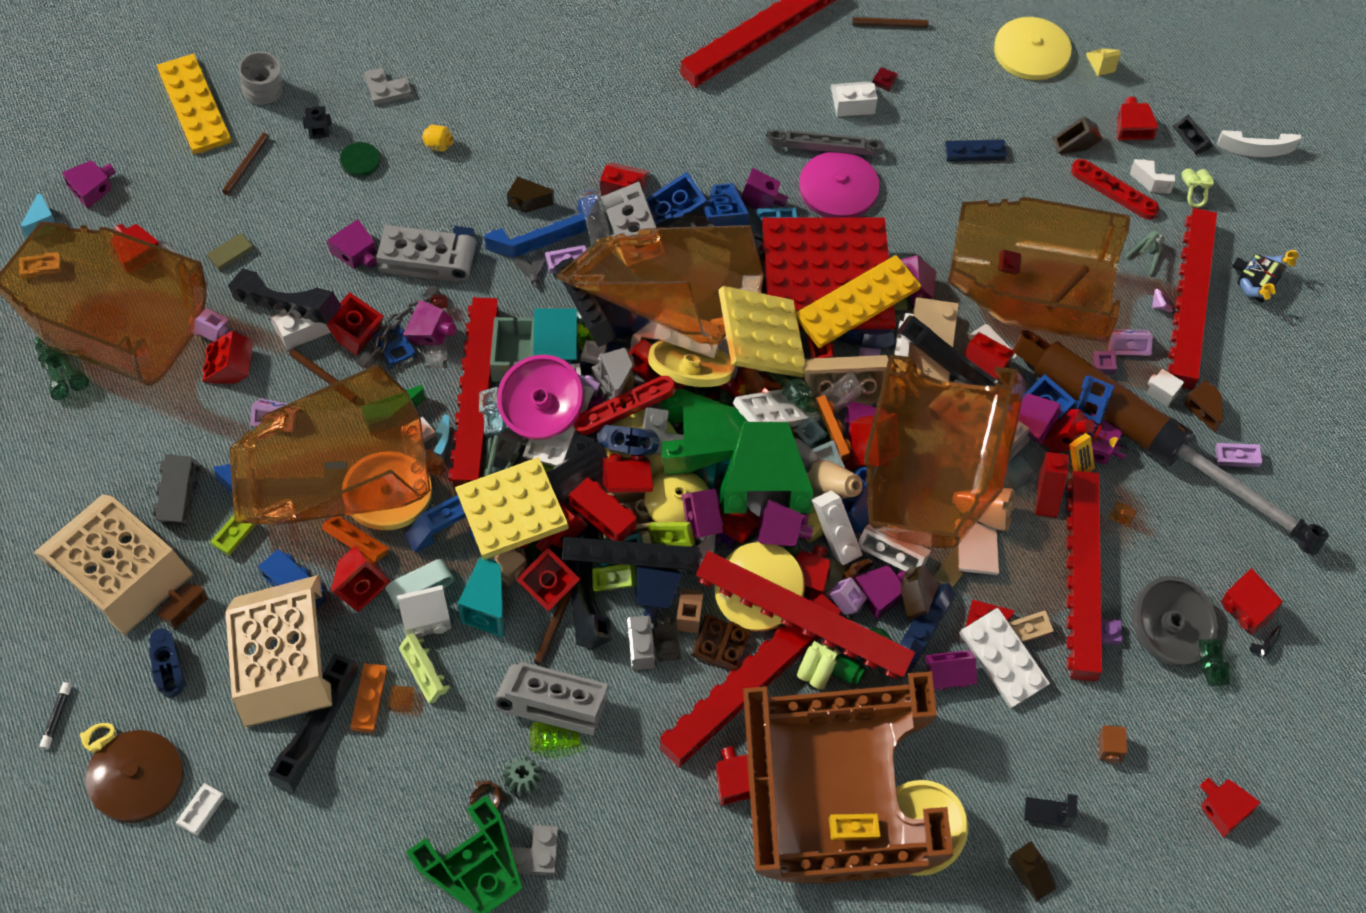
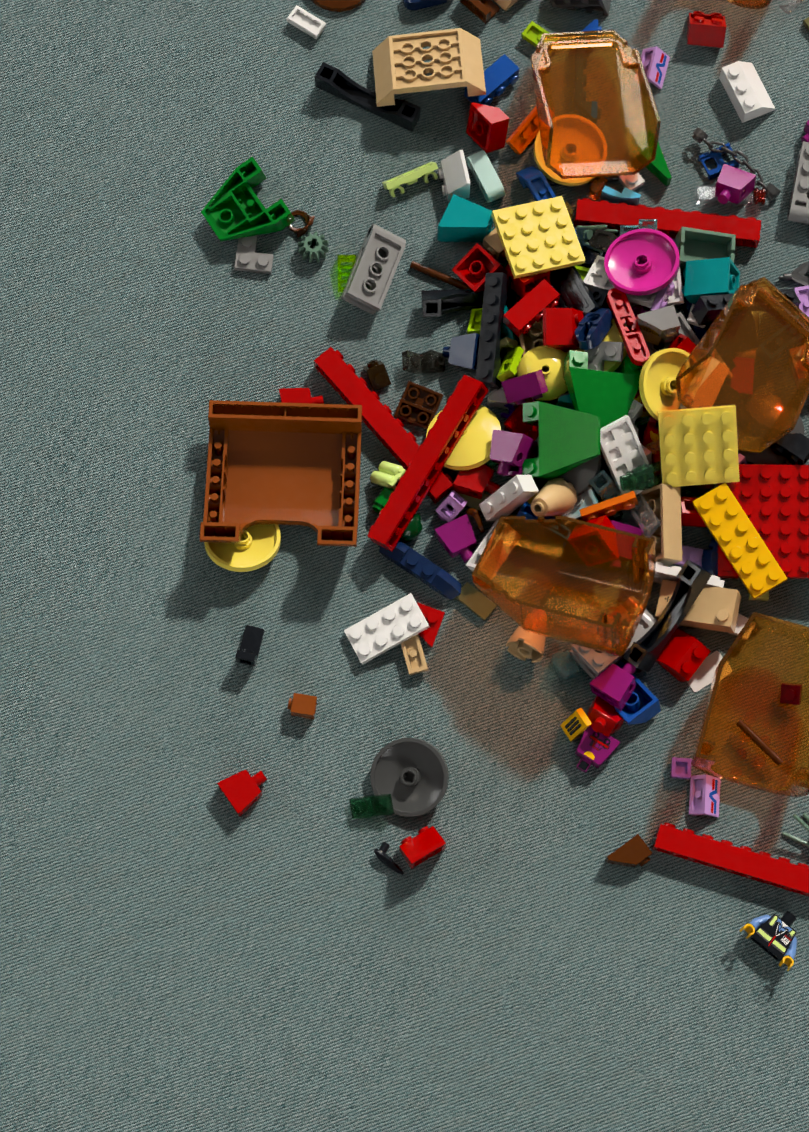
camera: 95 degrees right, 15 degrees up
lavender brick [193,308,229,342] -> none
black arch [228,268,341,324] -> none
reddish brown piece [289,349,357,401] -> none
red slope [325,292,384,356] -> none
orange plate [350,663,388,733] -> none
clear orange plate [388,685,415,712] -> none
light grey brick [628,616,655,670] -> none
medium nougat slope [676,588,704,633] -> none
yellow plate [829,814,880,841] -> none
magenta torso [900,255,937,308] -> none
dark brown slope [900,565,939,620] -> none
magenta brick [925,650,977,690] -> none
piece [957,522,999,575] -> none
dark brown slope [1007,841,1056,902] -> none
piece [1012,330,1329,555] -> none
red slope [1035,452,1069,518] -> none
red brick [1066,471,1102,682] -> none
blue piece [1073,375,1115,424] -> none
medium lavender plate [1101,619,1122,645] -> none
clear orange plate [1109,501,1137,528] -> none
white brick [1147,369,1184,407] -> none
lavender slope [1152,289,1173,313] -> none
lavender plate [1215,443,1262,468] -> none
none -> dark brown bracket [363,360,391,391]

